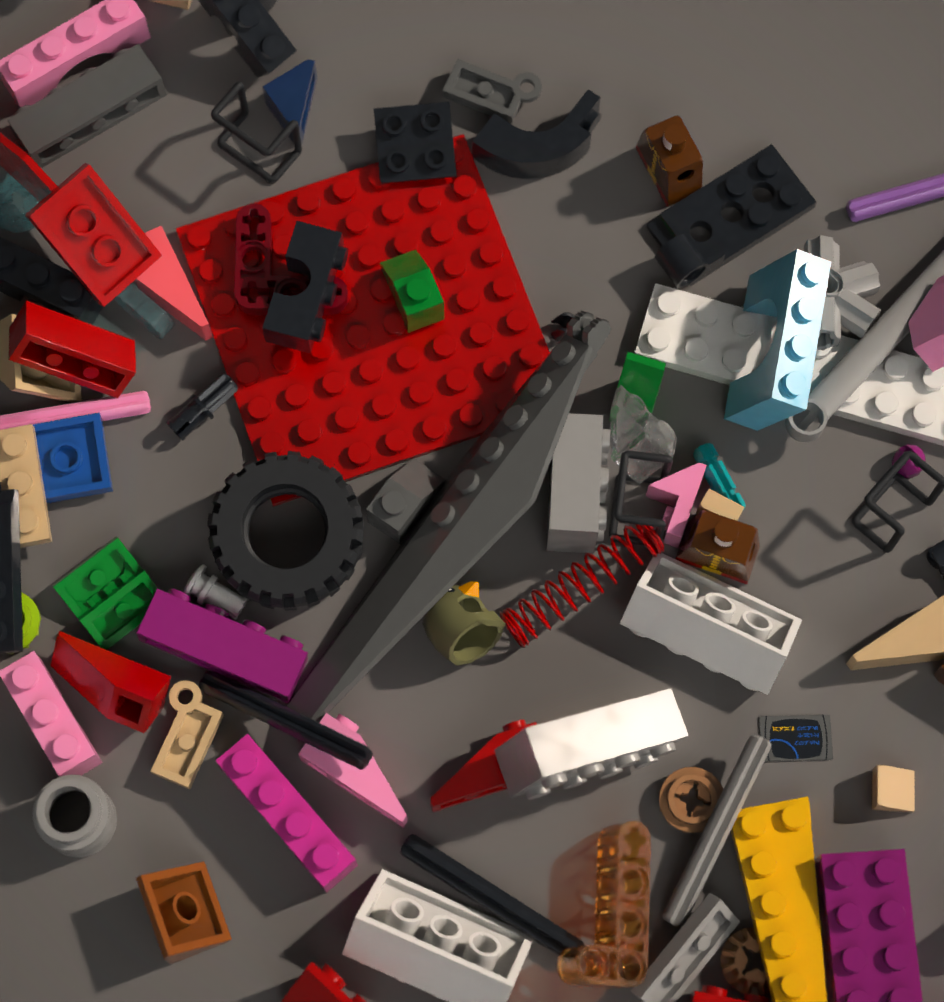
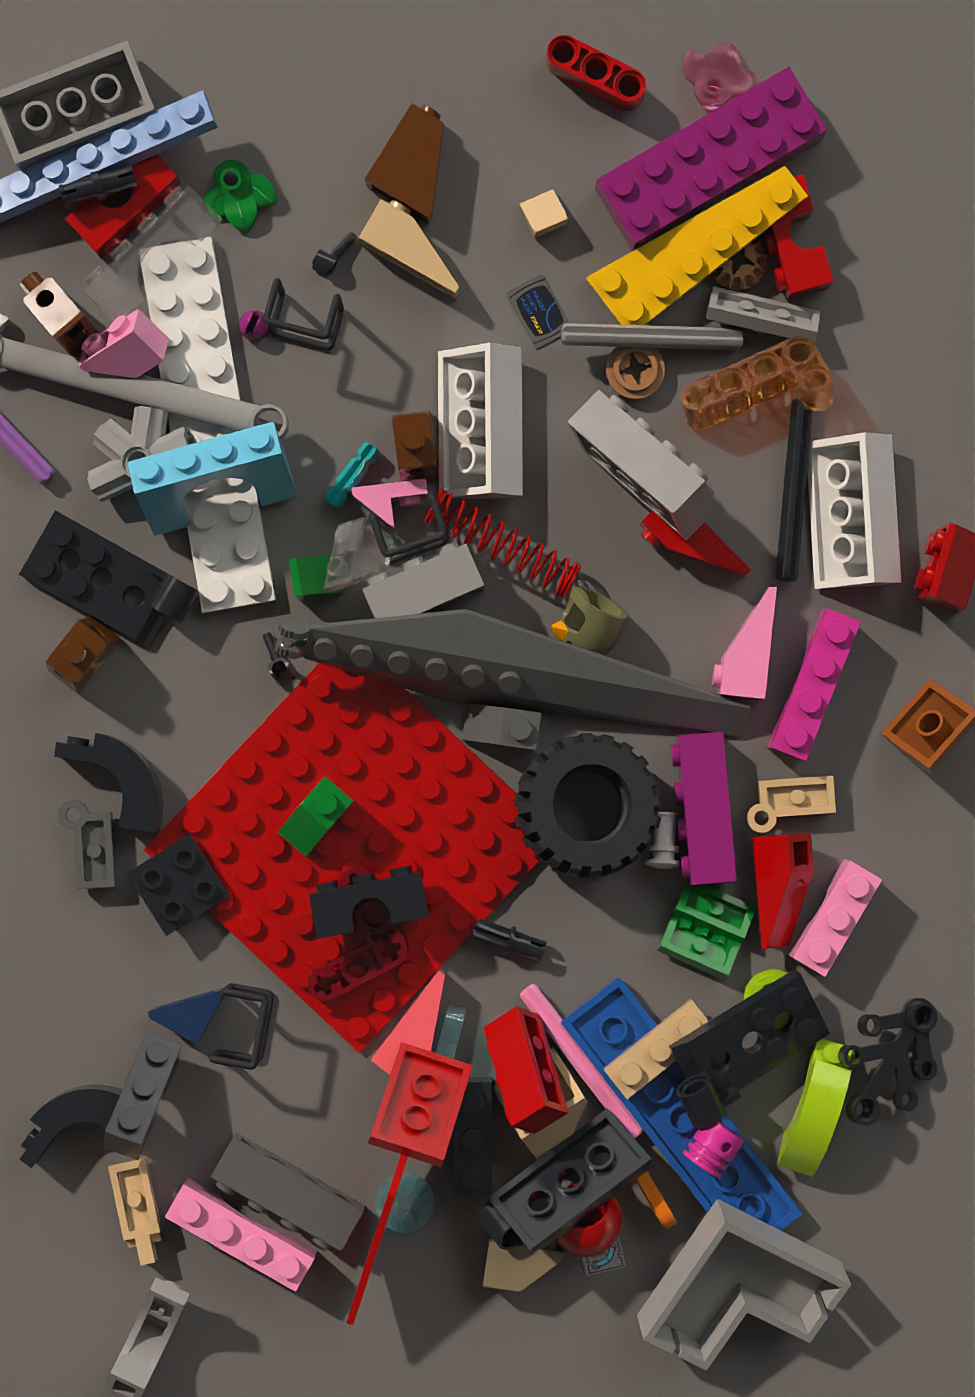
camera: 120 degrees left, 15 degrees up
light grey piece [33,775,117,858] -> none
black axle [199,670,373,770] -> none
tan slope [695,489,744,521] -> none

